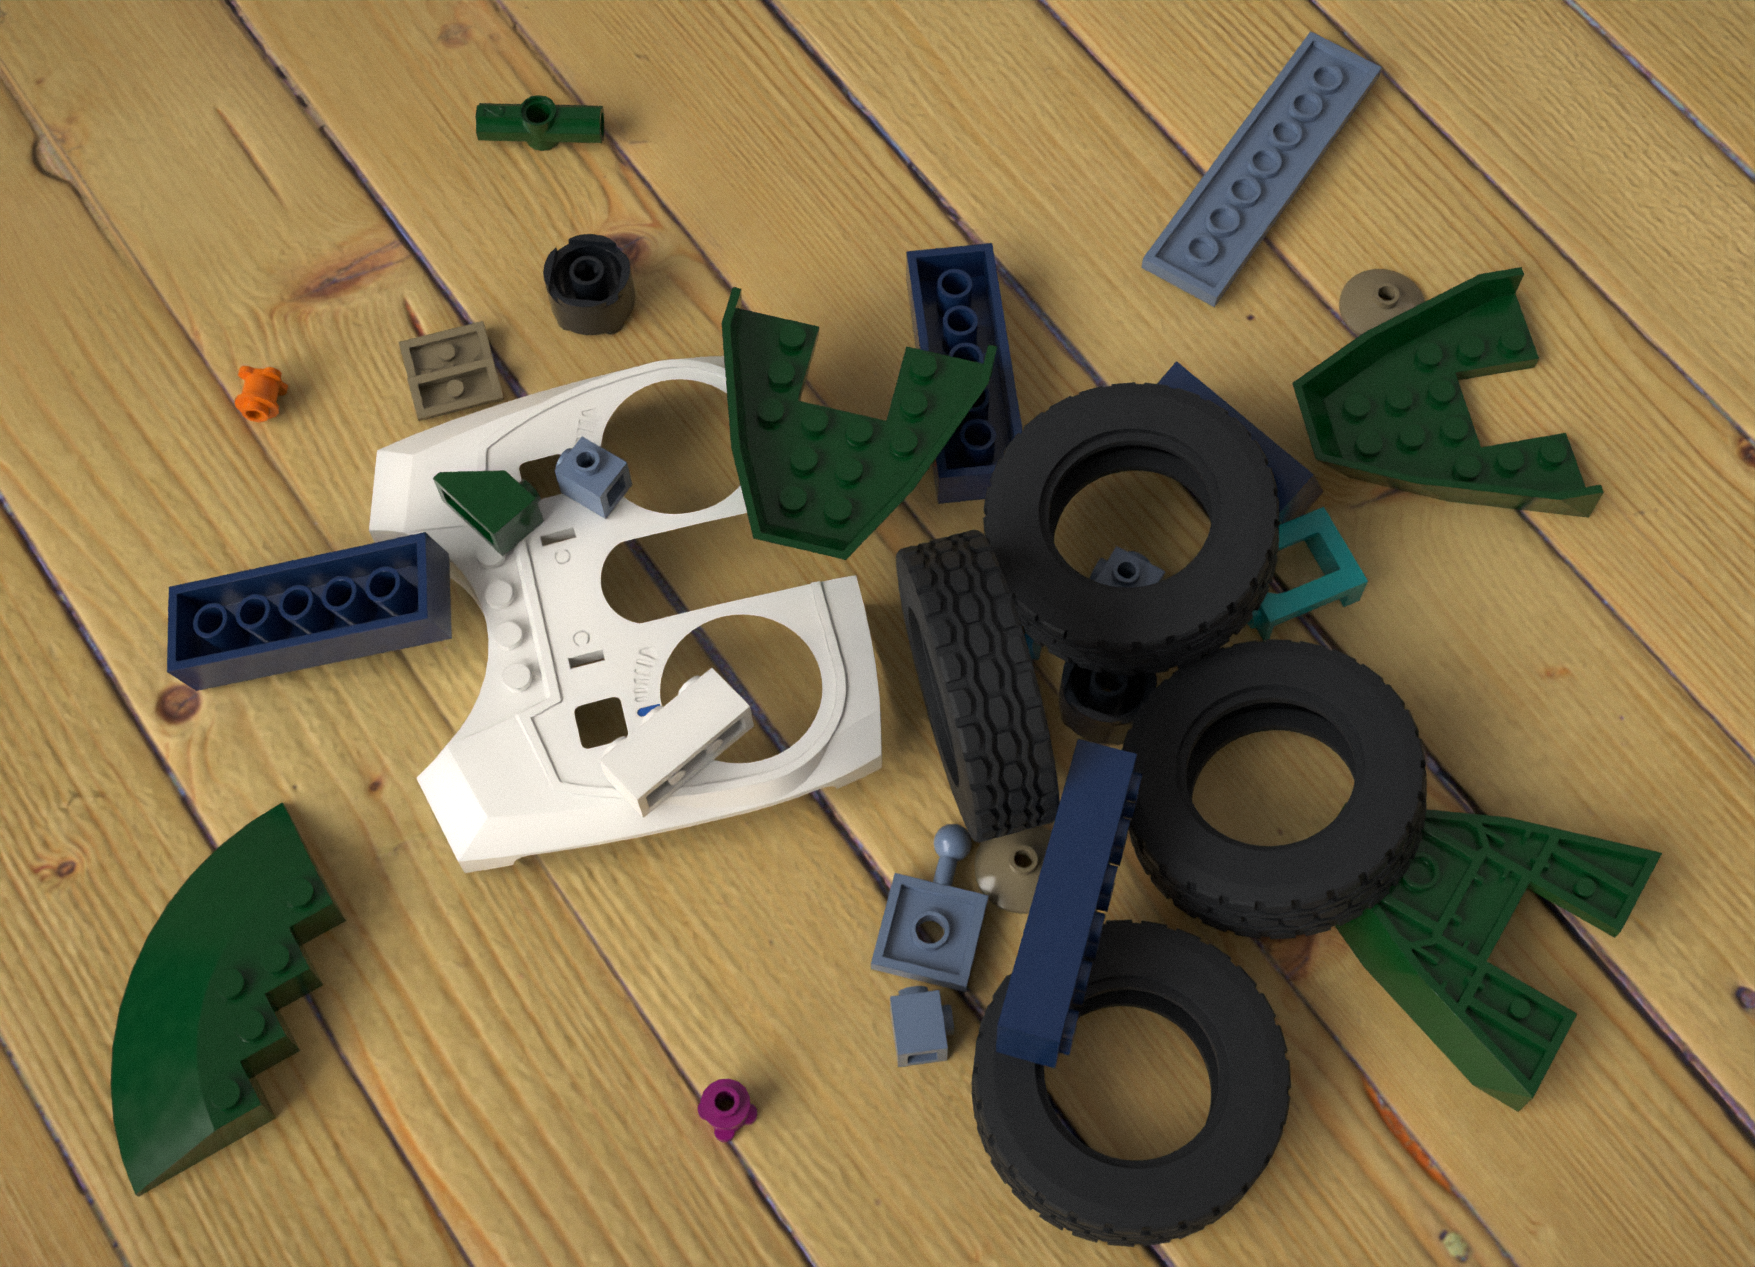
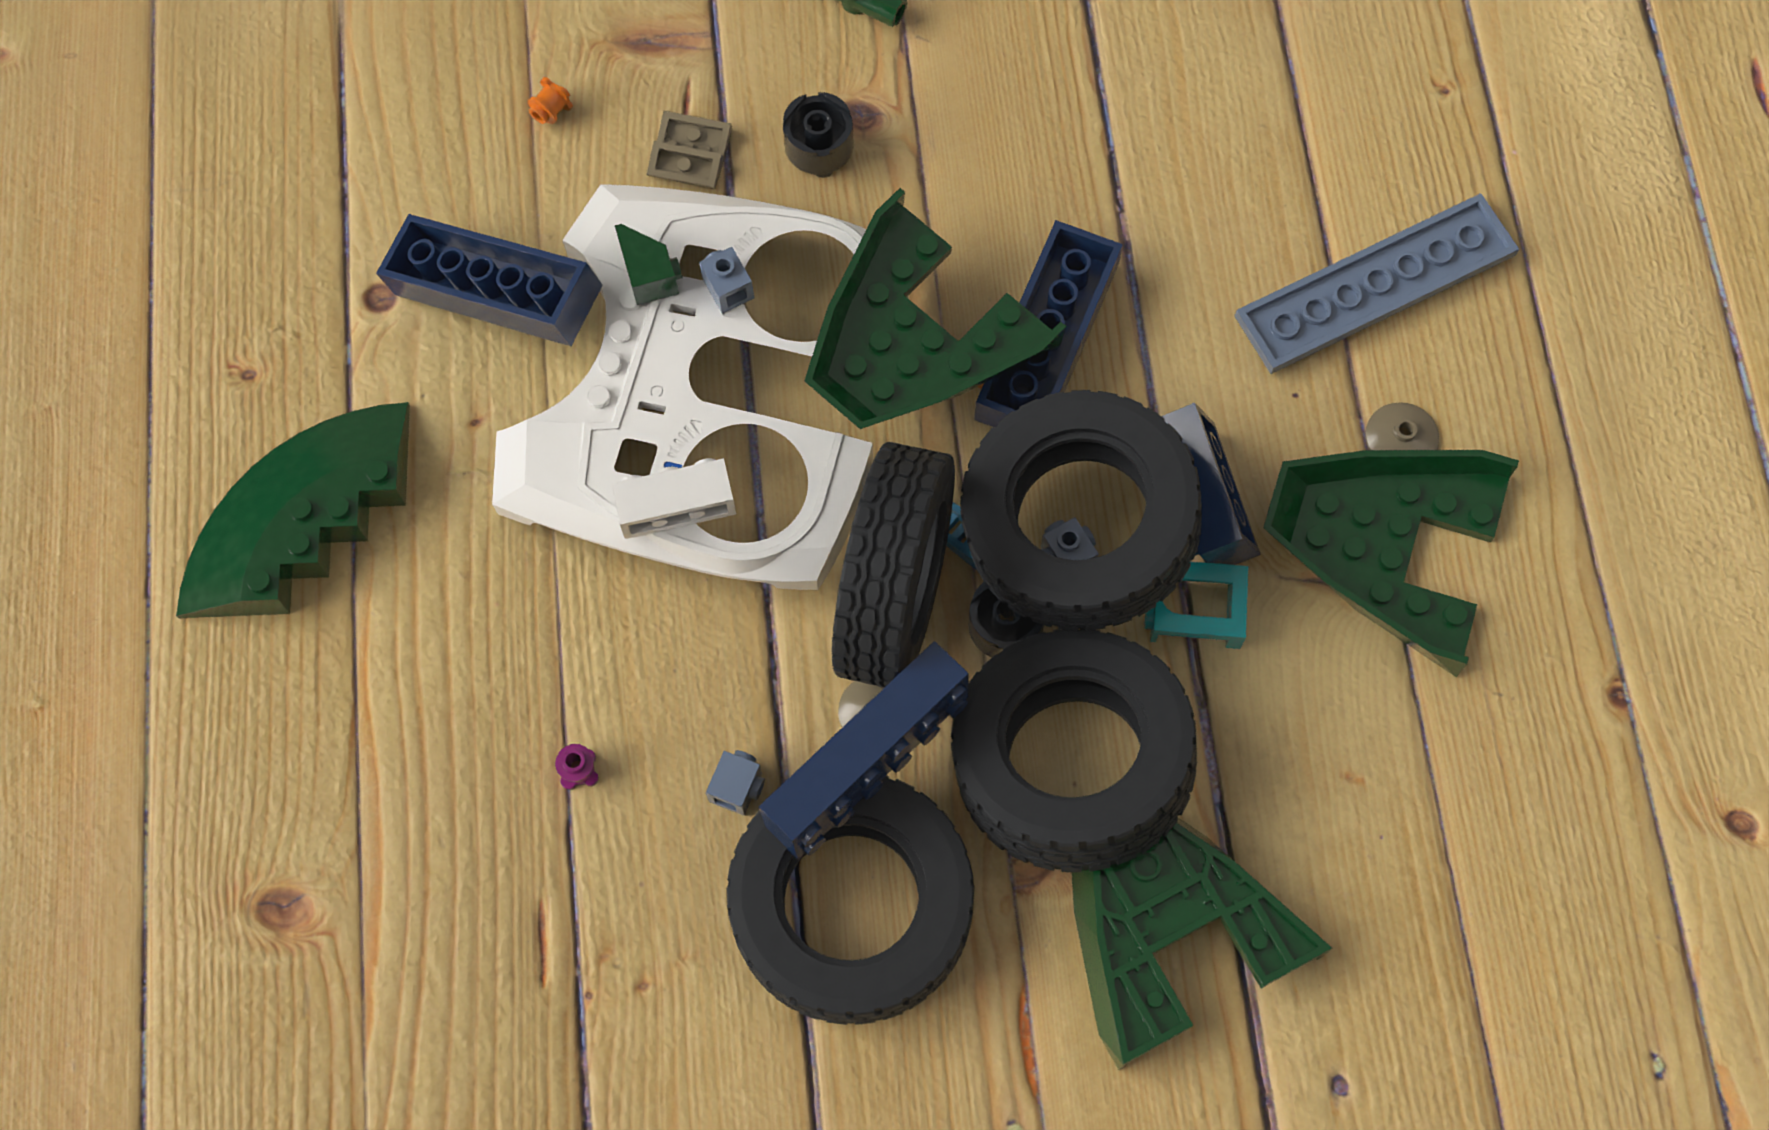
camera: 30 degrees right, 5 degrees up
sand blue plate [871,824,989,992] -> none

